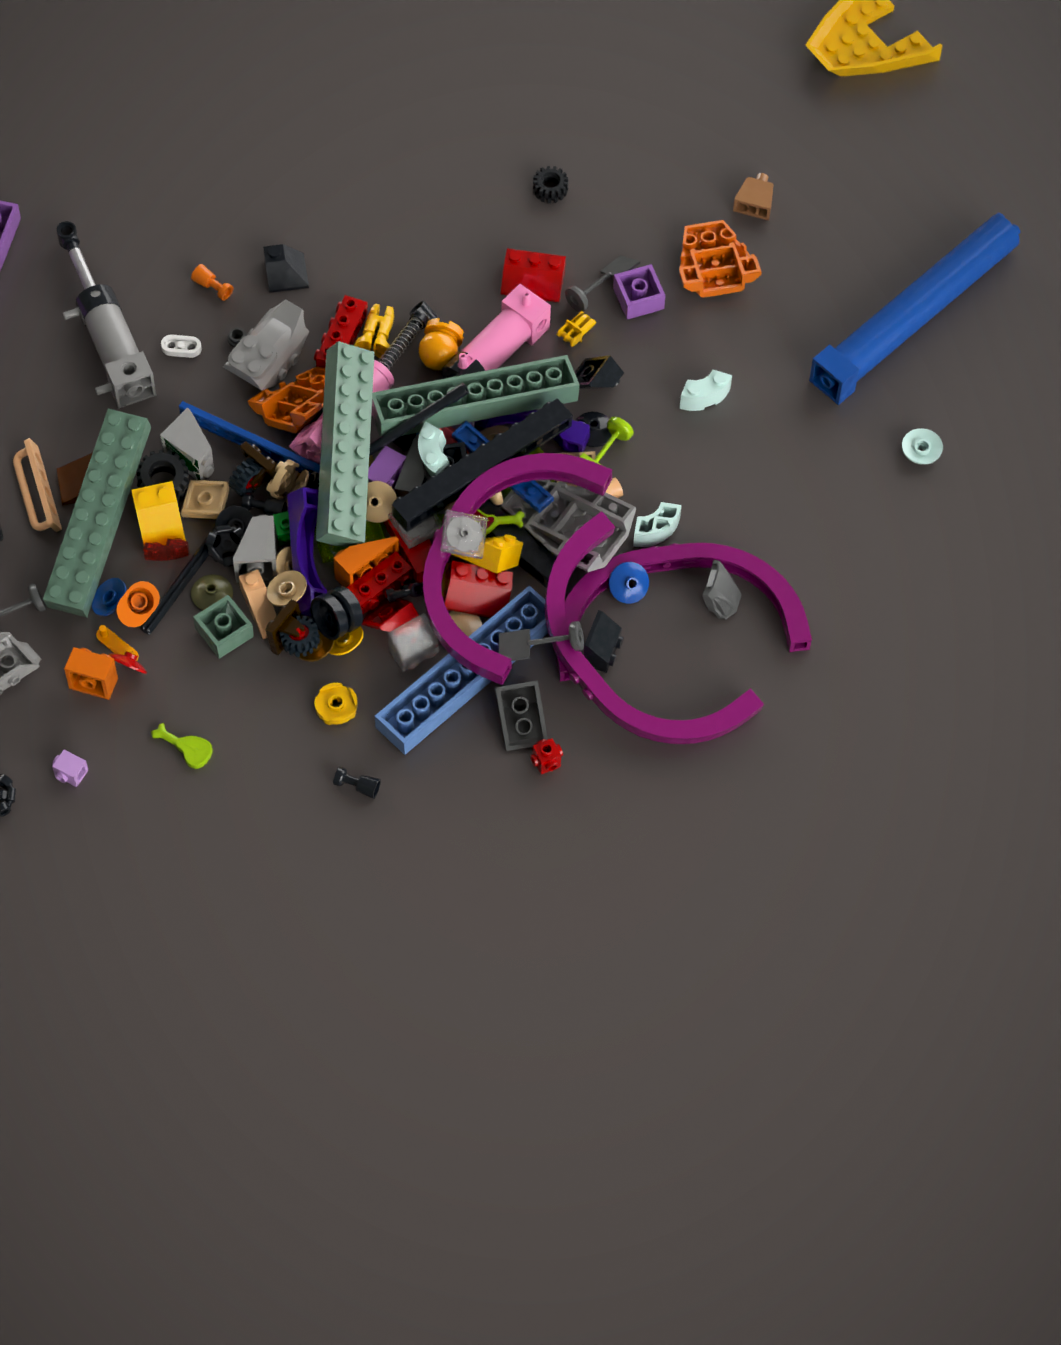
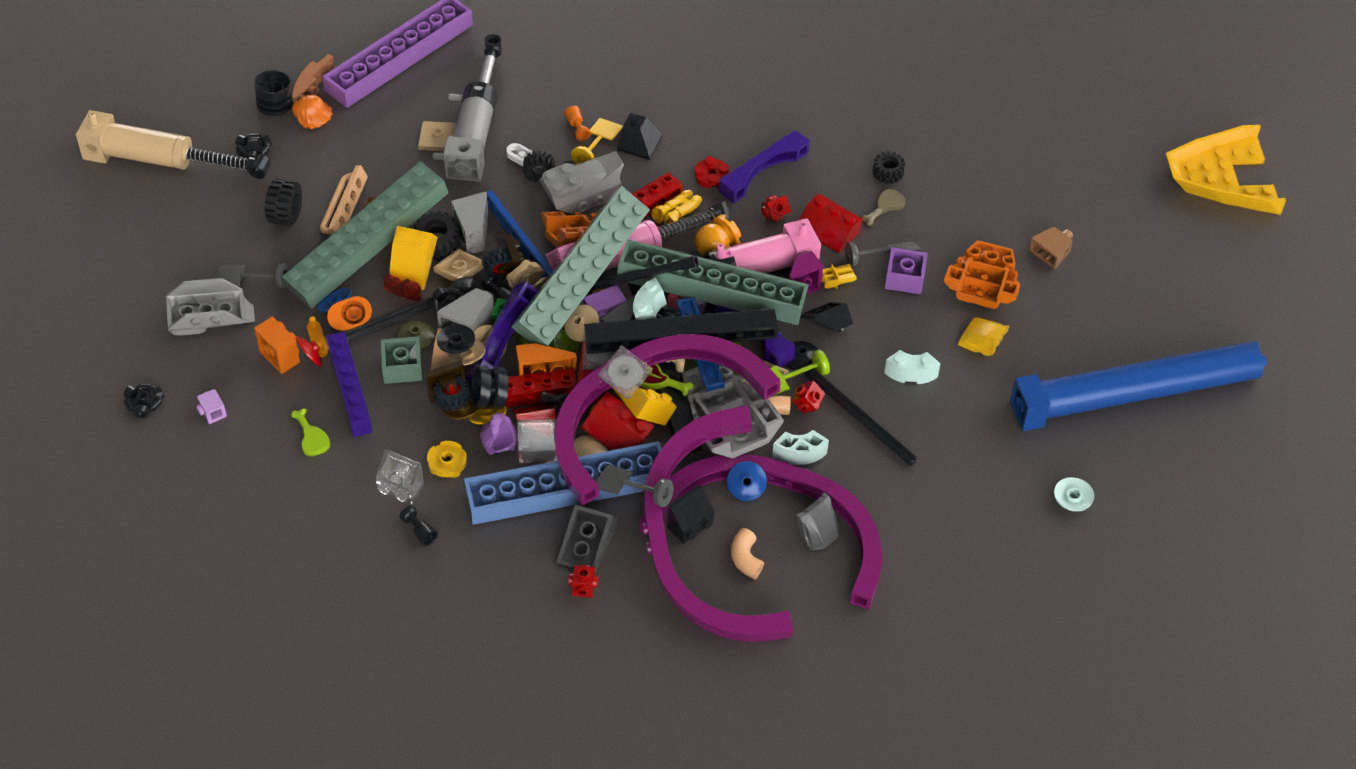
camera: 30 degrees right, 10 degrees down
none -> dark purple arch [326,331,372,437]
none -> clear slope [376,449,424,504]
none -> tan plate [418,121,456,152]
none -> black dish [437,325,475,354]
none -> medium lavender hair [480,412,518,455]
none -> black tyre [523,150,555,183]
none -> yellow piece [571,118,623,164]
none -> red plate [694,156,729,188]
none -> dark purple arch [719,130,810,204]
none -> light nougat cylinder [730,528,764,580]
none -> red brick [761,194,791,222]
none -> magenta slope [789,251,823,295]
none -> red brick [792,380,825,414]
none -> black axle [804,368,917,466]
none -> dark tan piece [861,189,905,226]
none -> yellow slope [958,317,1009,356]

